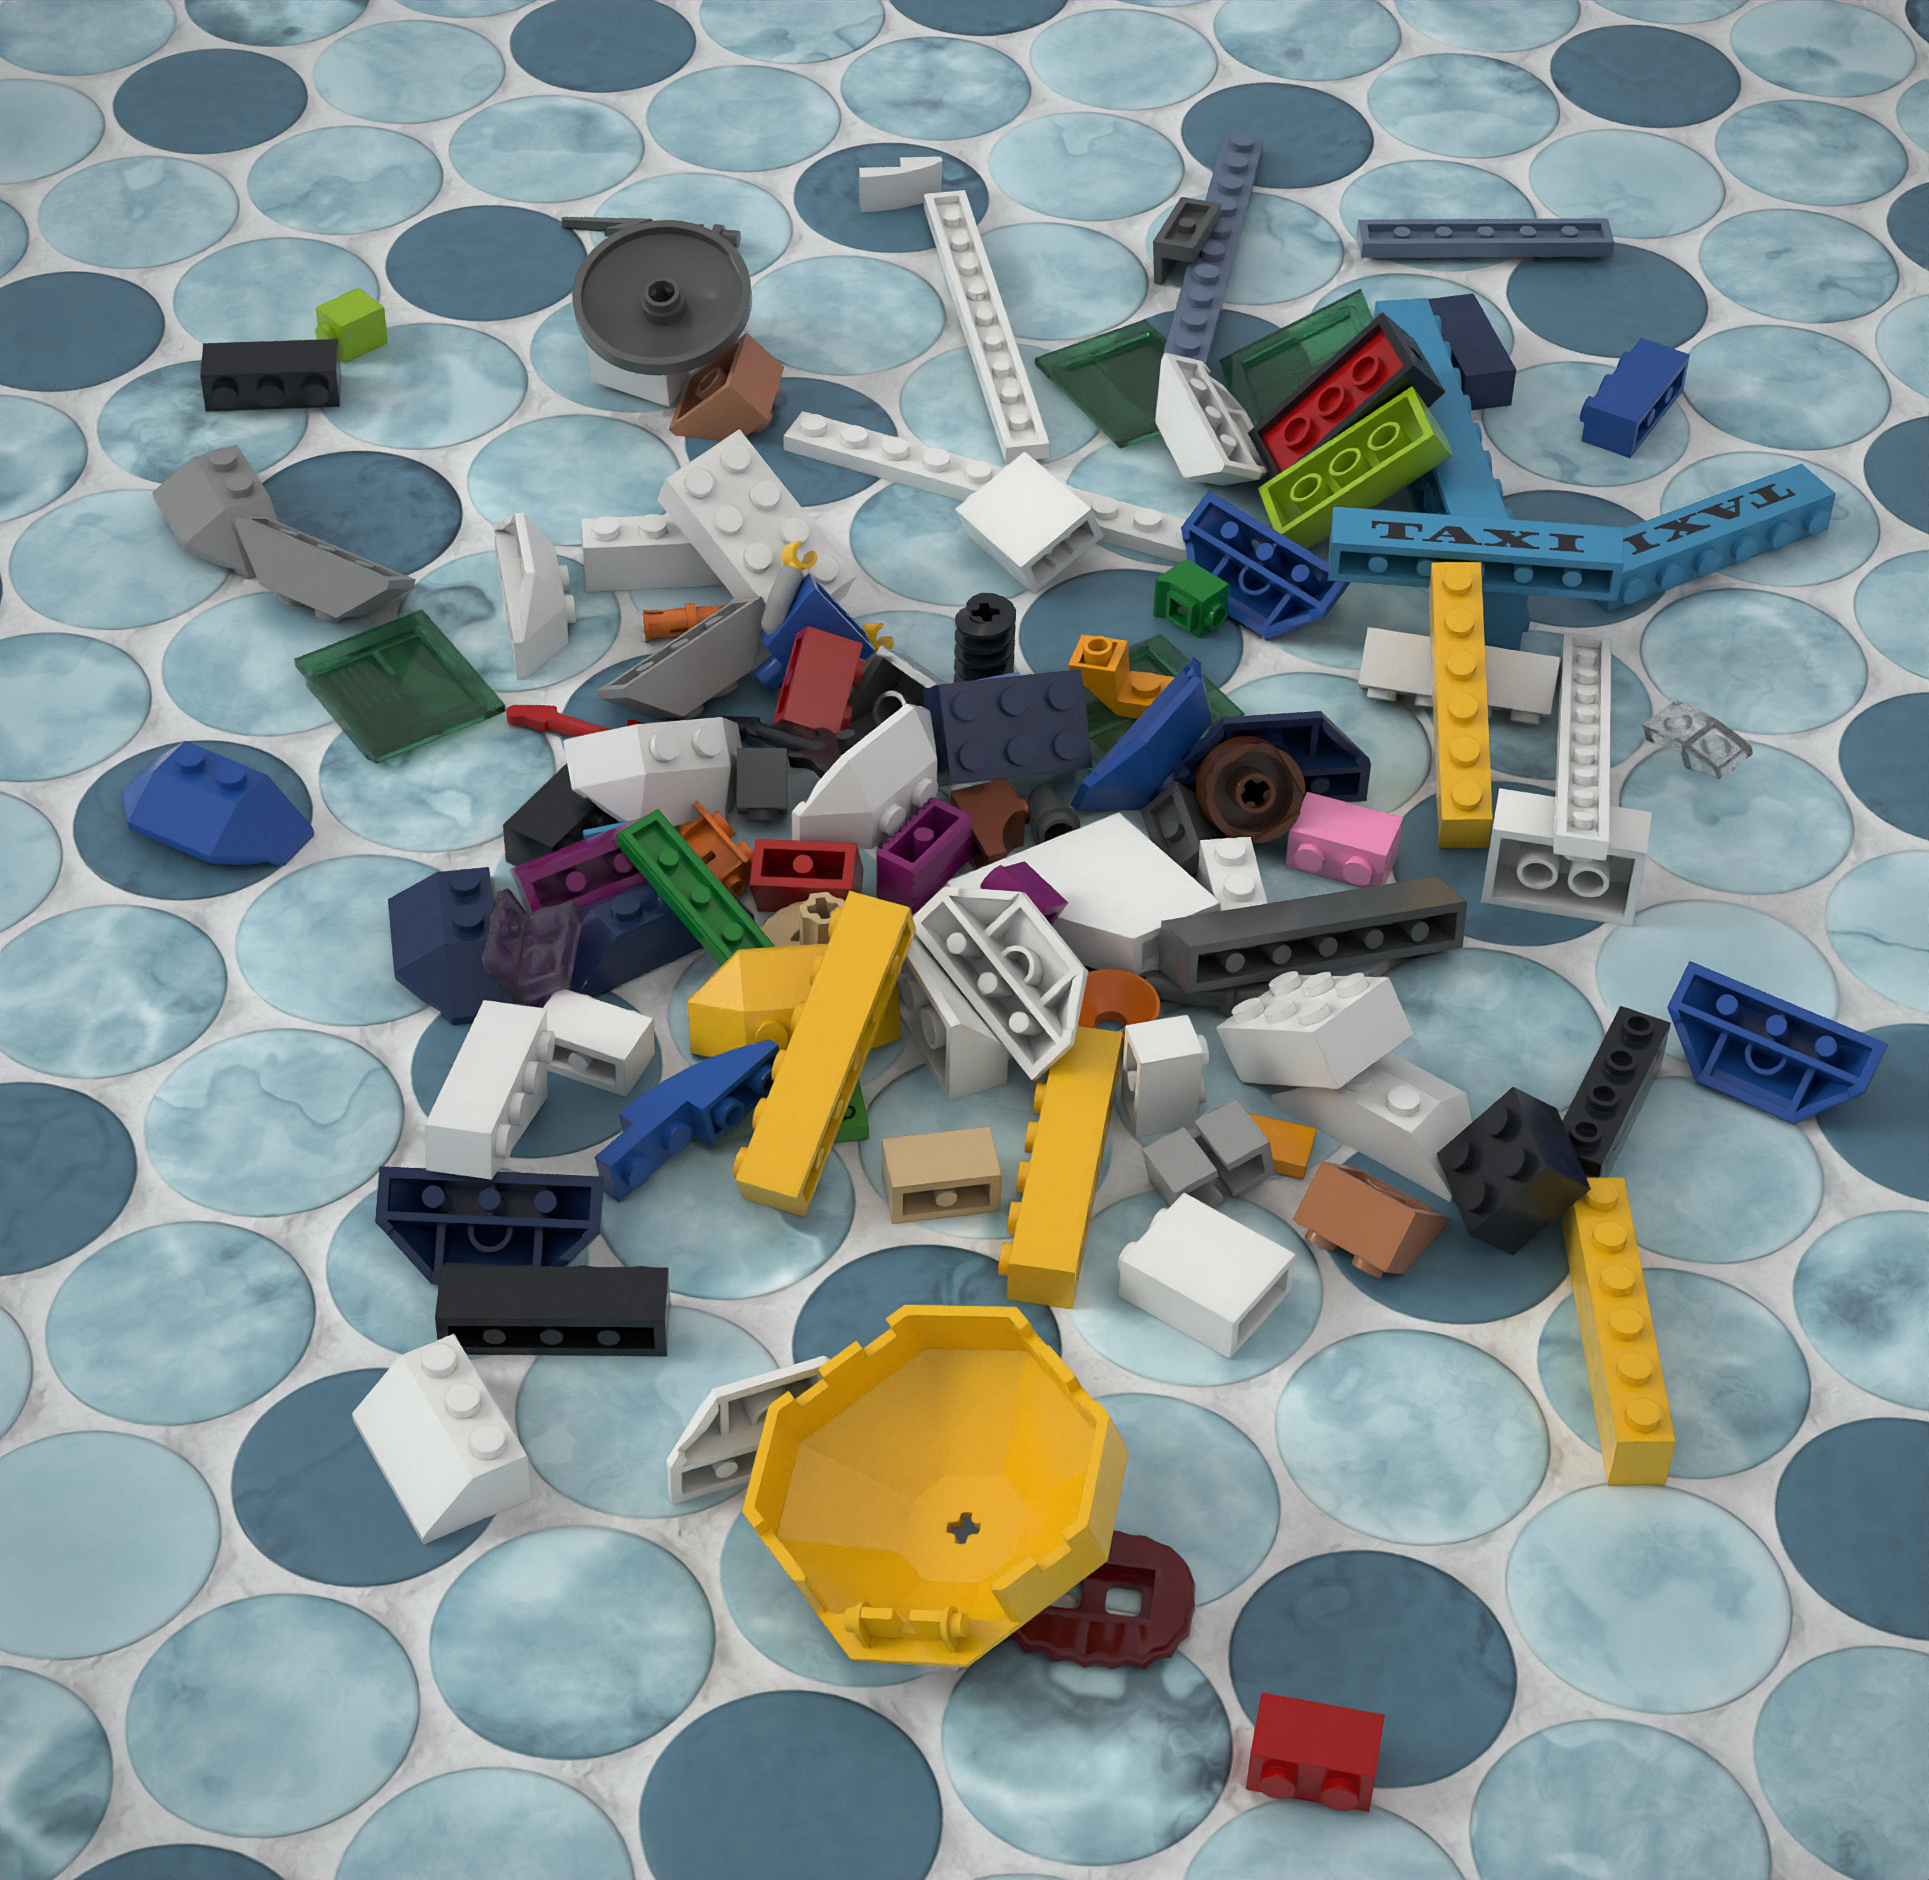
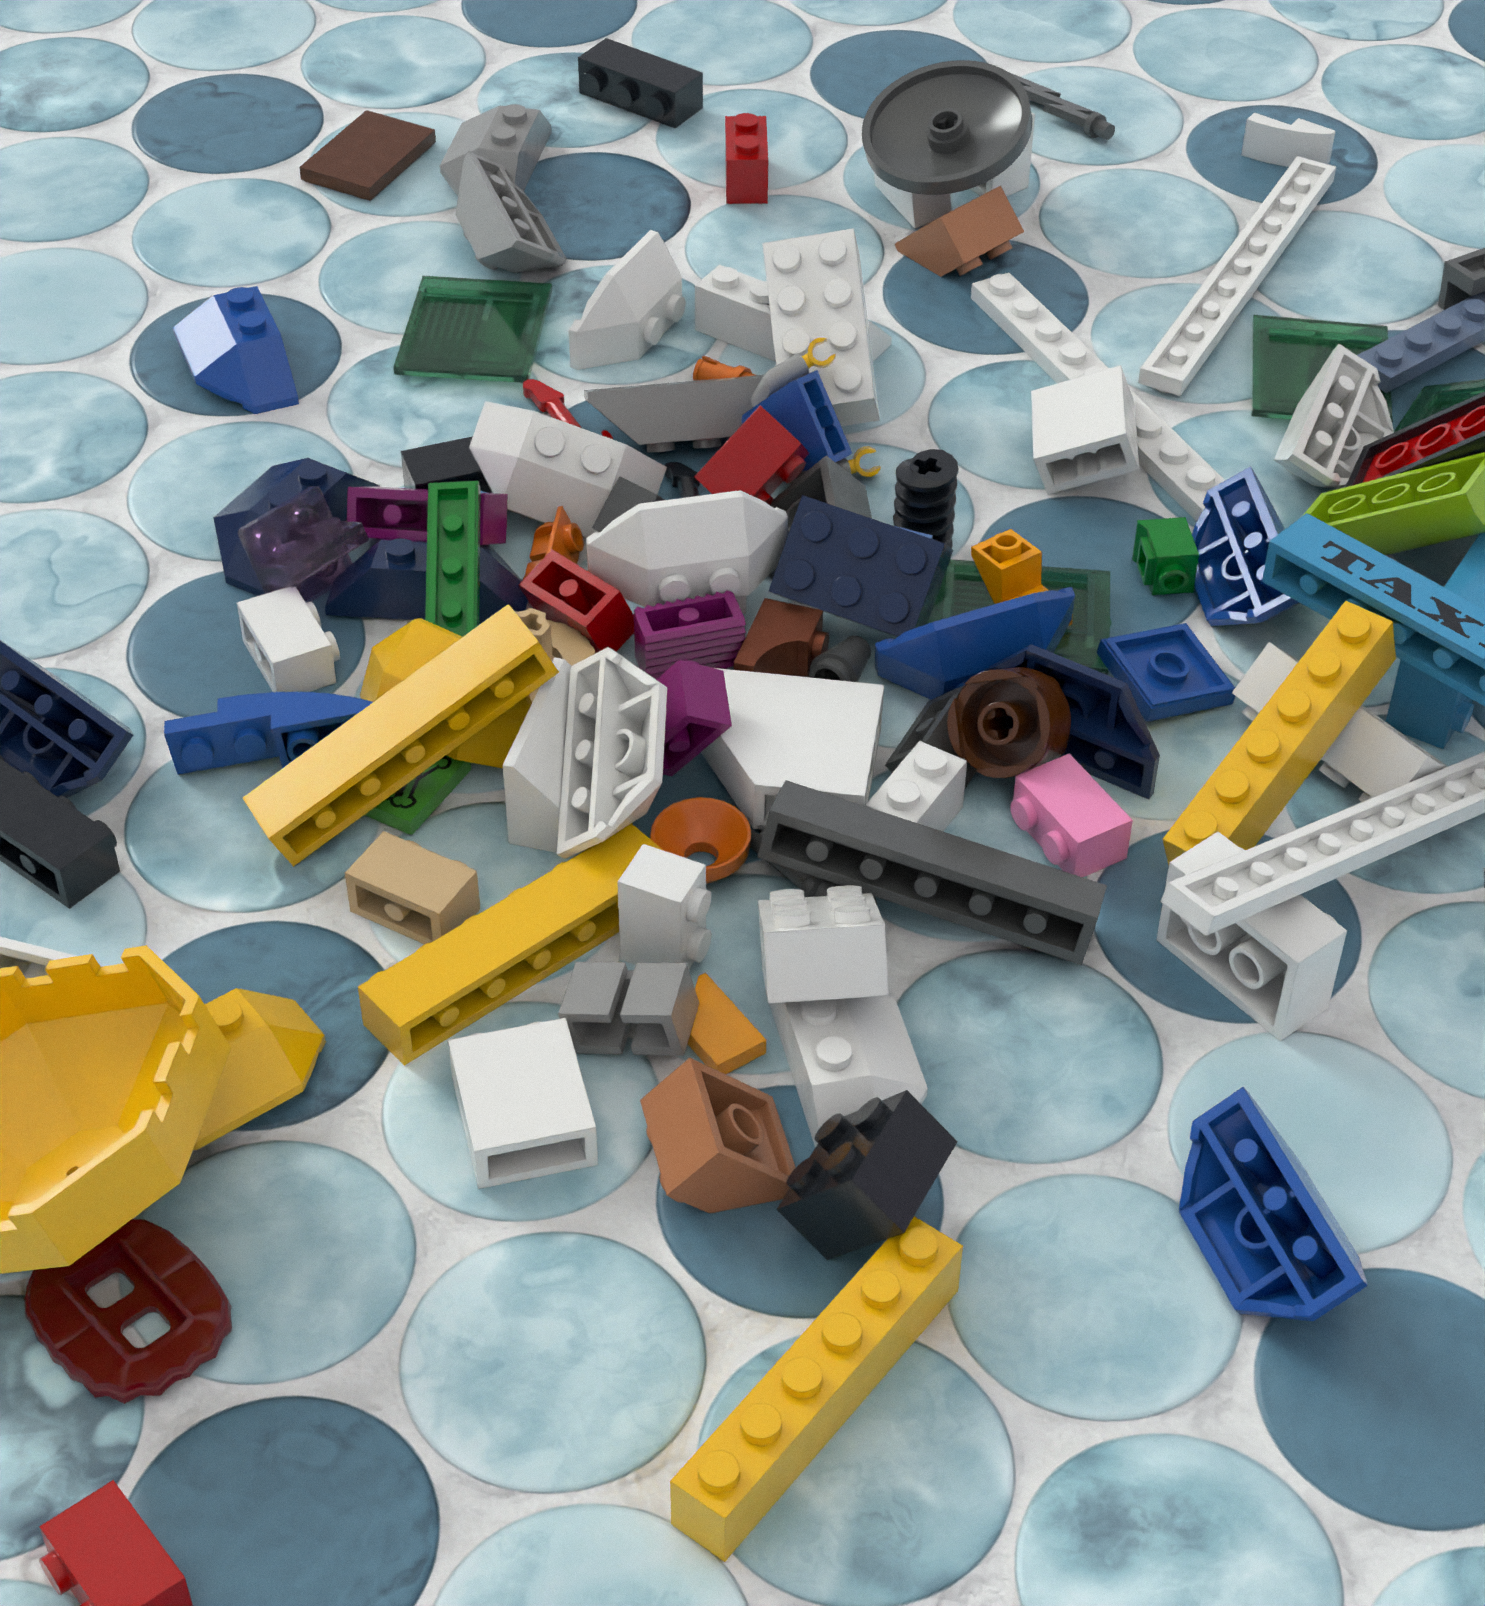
camera: 40 degrees right, 0 degrees up
lime brick [315,287,388,363] -> none
white wedge [425,1000,555,1180] -> none
black piece [1562,1006,1671,1178] -> none
none -> reddish brown tile [299,110,436,201]
none -> red brick [725,113,768,204]
none -> blue tile [1096,623,1236,722]

